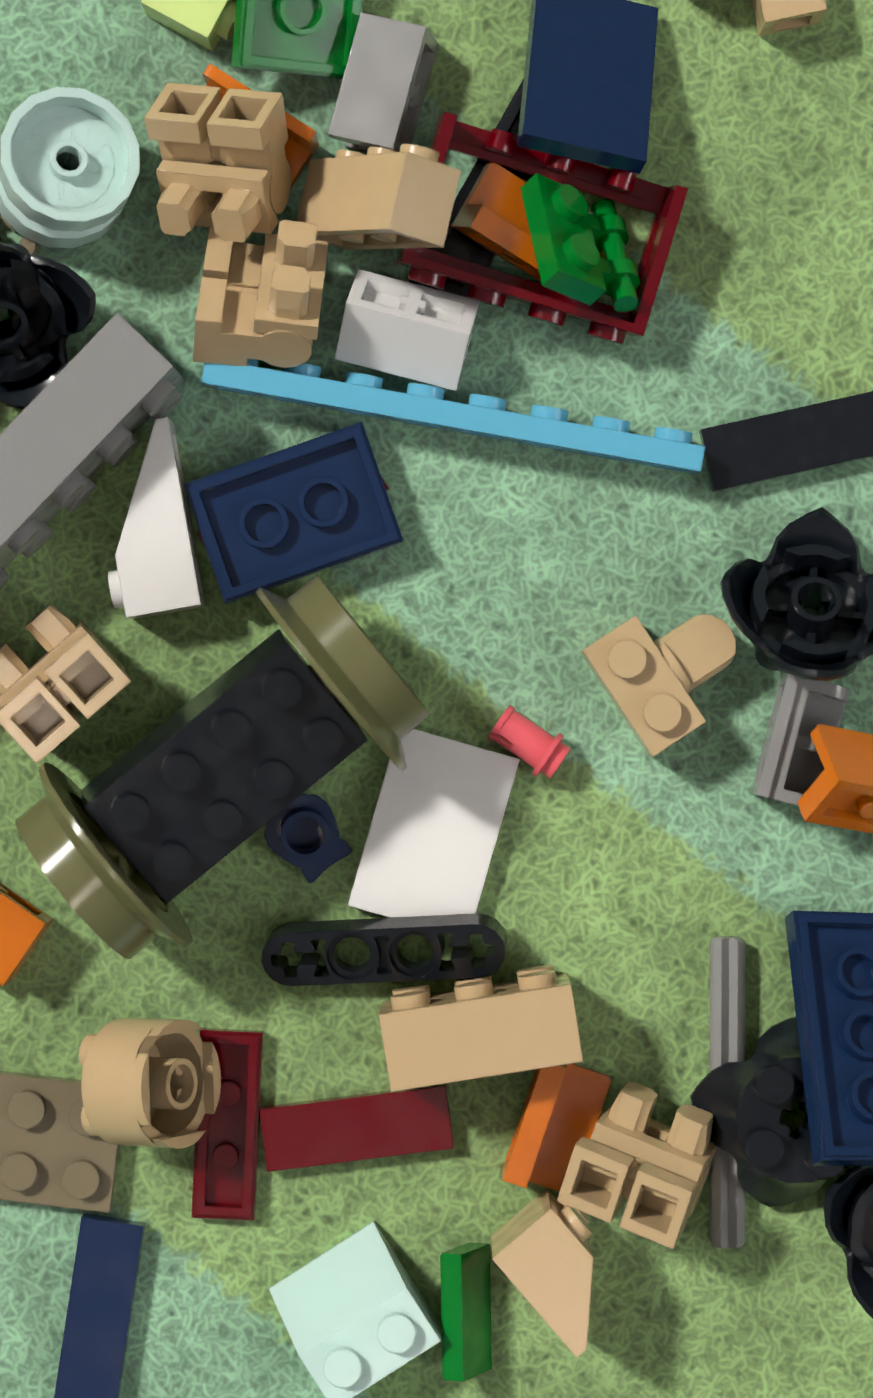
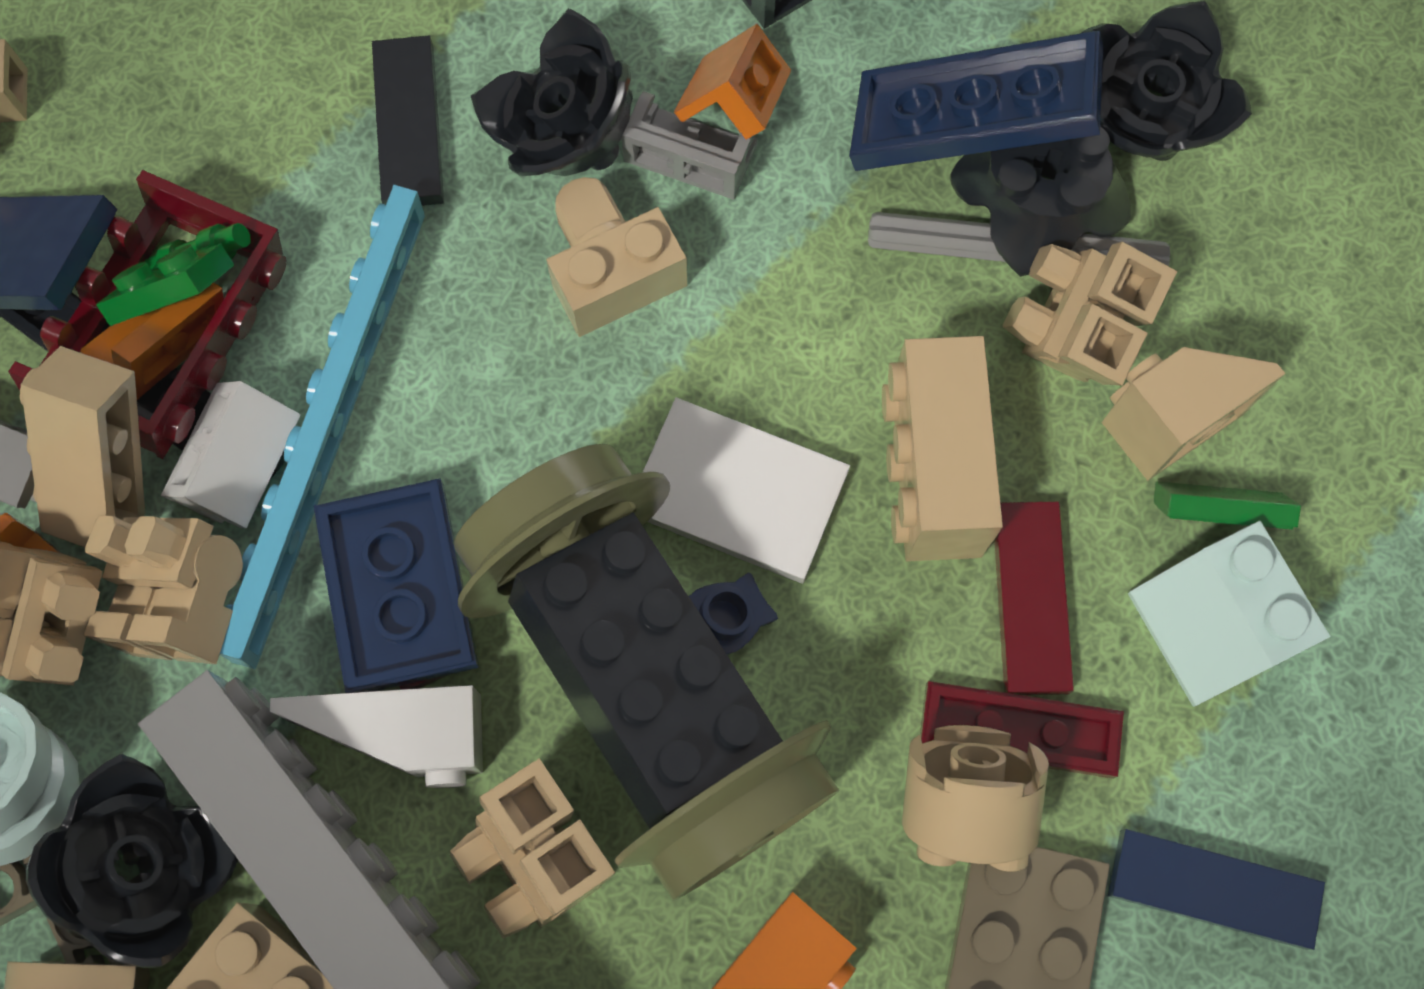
camera: 80 degrees left, 15 degrees down
black beam [261,913,507,986] -> none
coral pin [487,705,571,779] -> none
orange panel [502,1063,611,1192] -> none

